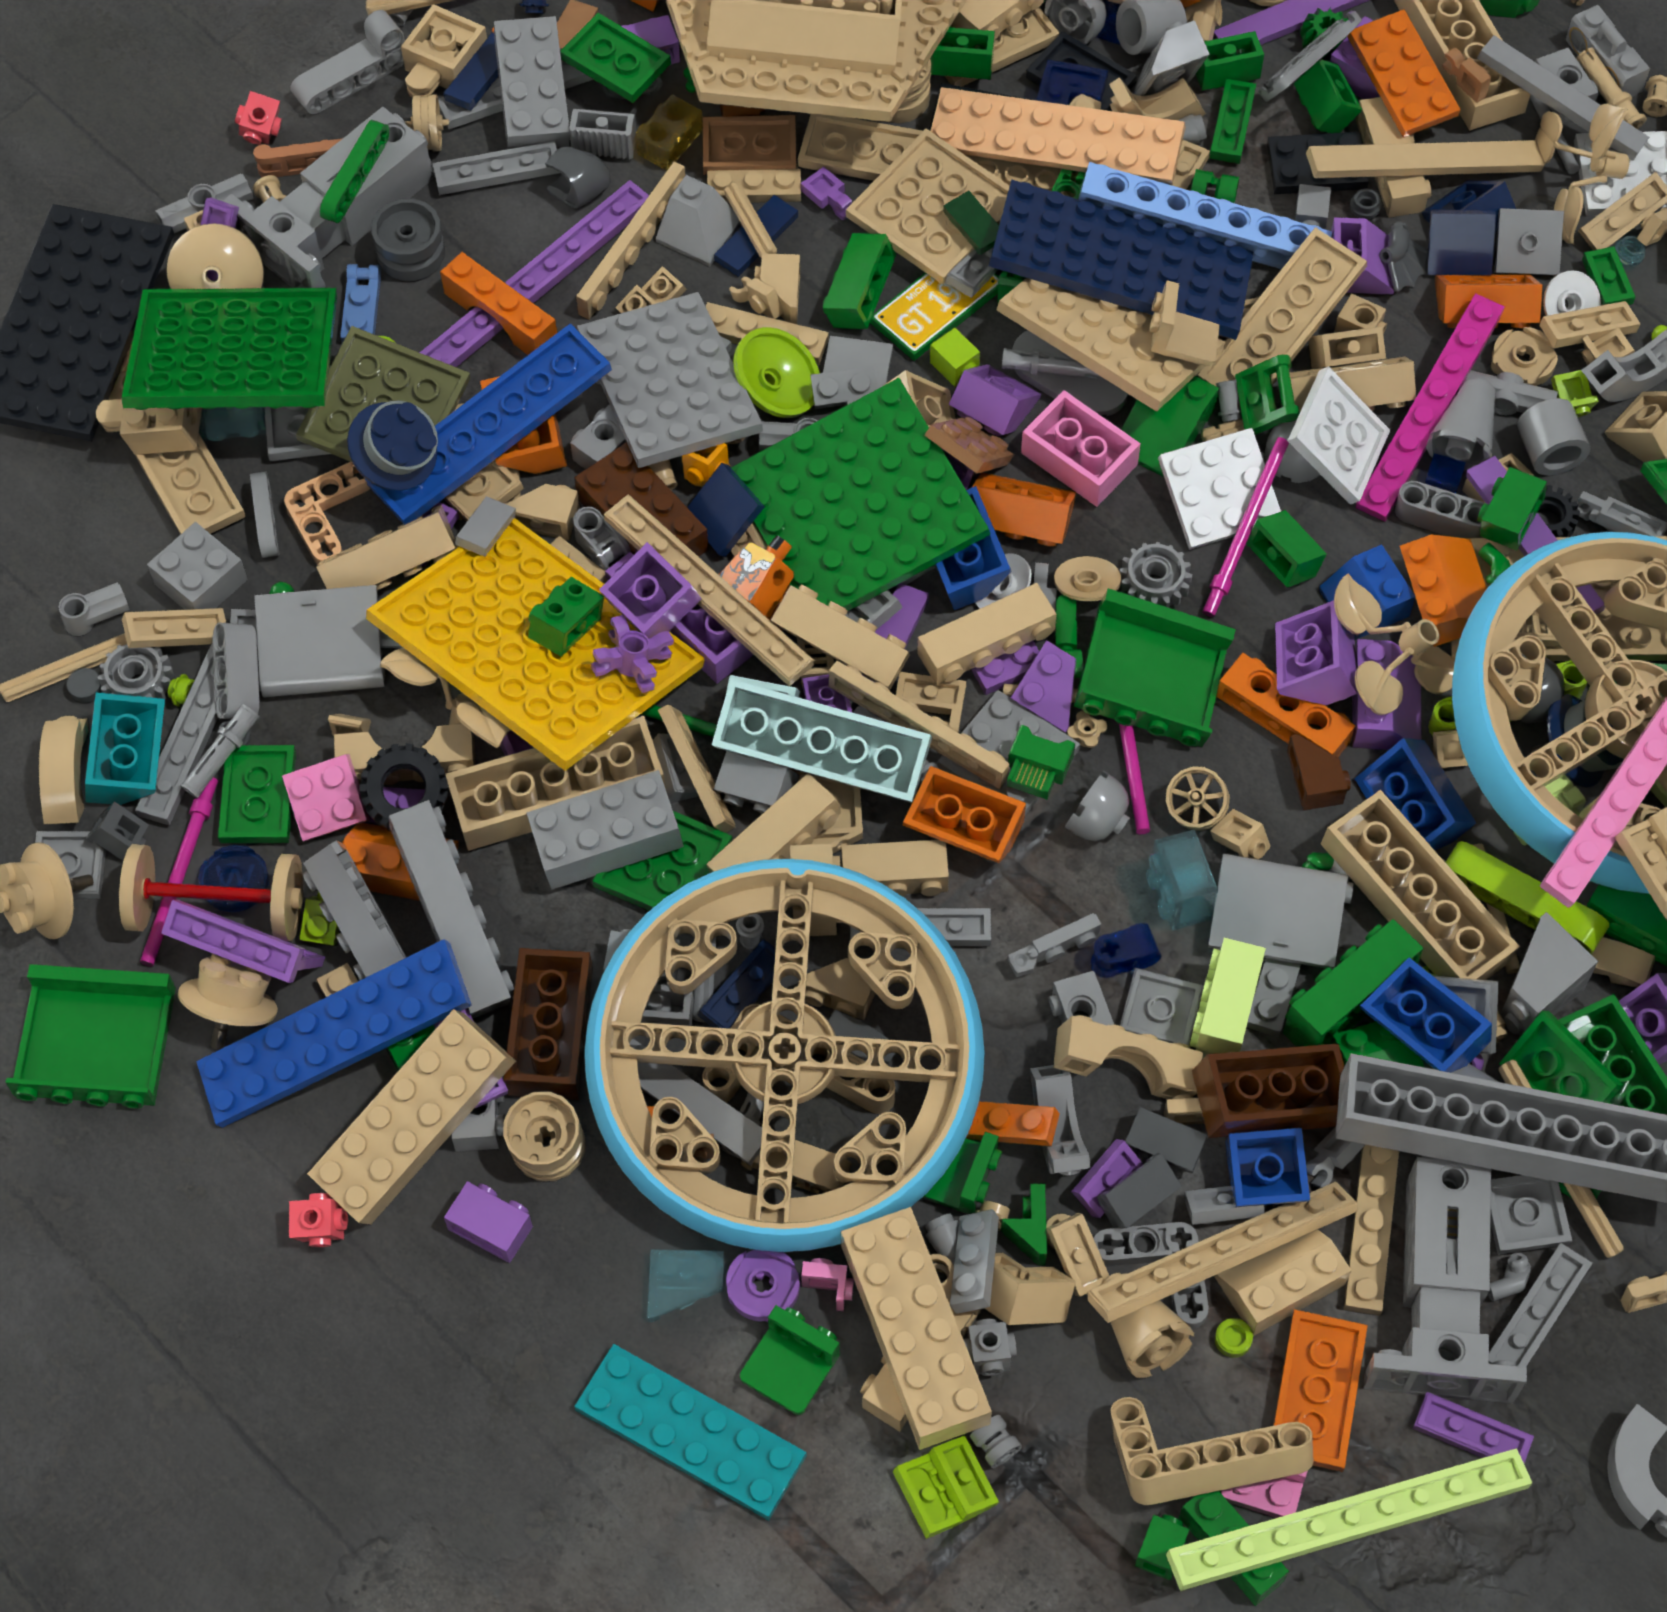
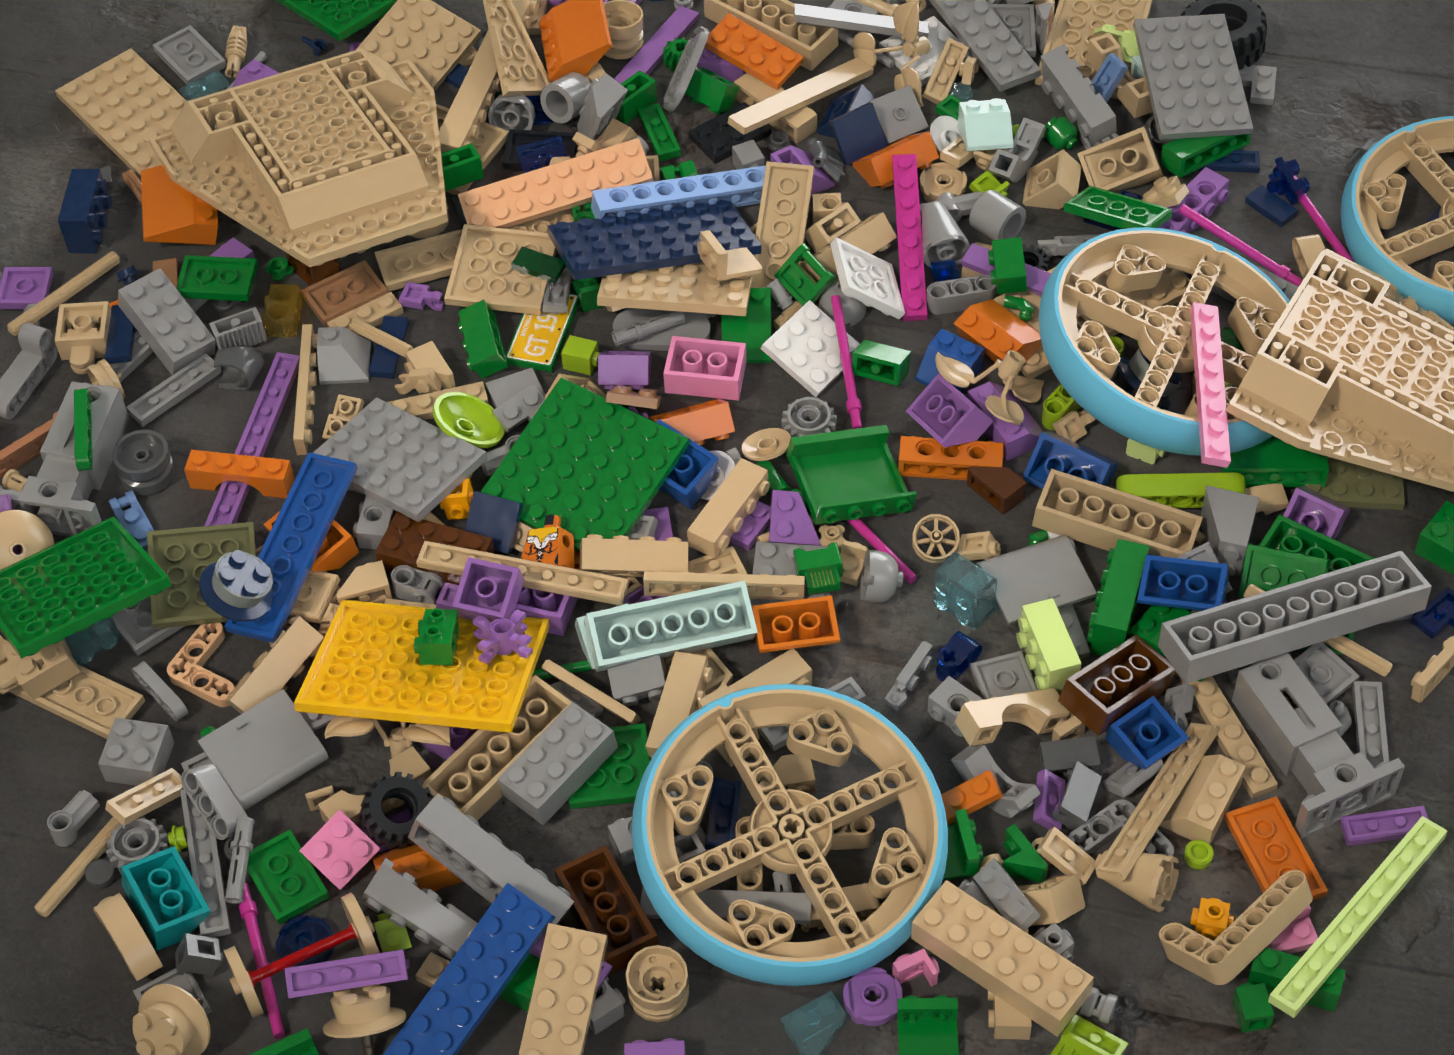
camera: 30 degrees left, 10 degrees down
light grey tile [455,496,516,557] -> none
medium nougat plate [1442,48,1491,103] -> none
none -> tan bracket [840,540,868,586]
none -> light aqua slope [958,98,1013,151]
none -> light orange brick [1190,898,1234,941]

